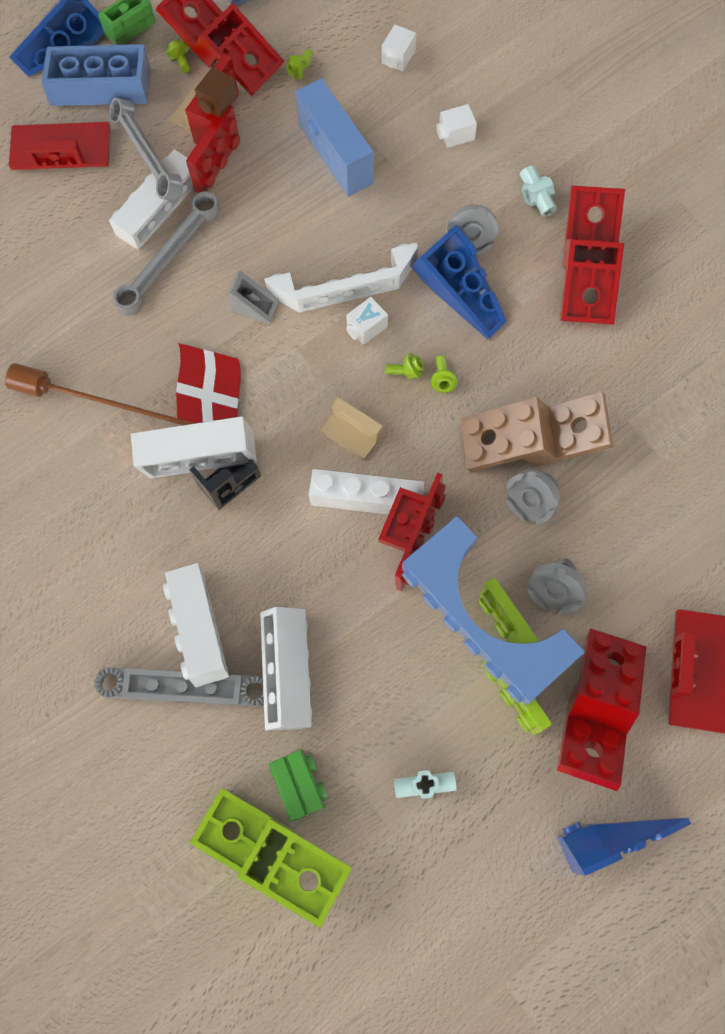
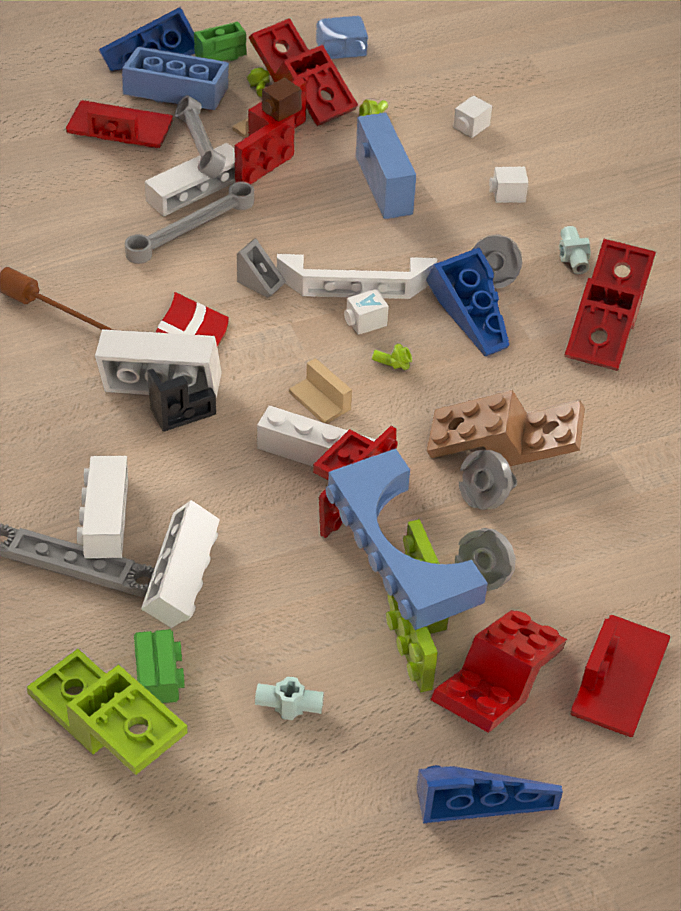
camera: 10 degrees right, 25 degrees down
lime plate [431,355,457,393] -> none

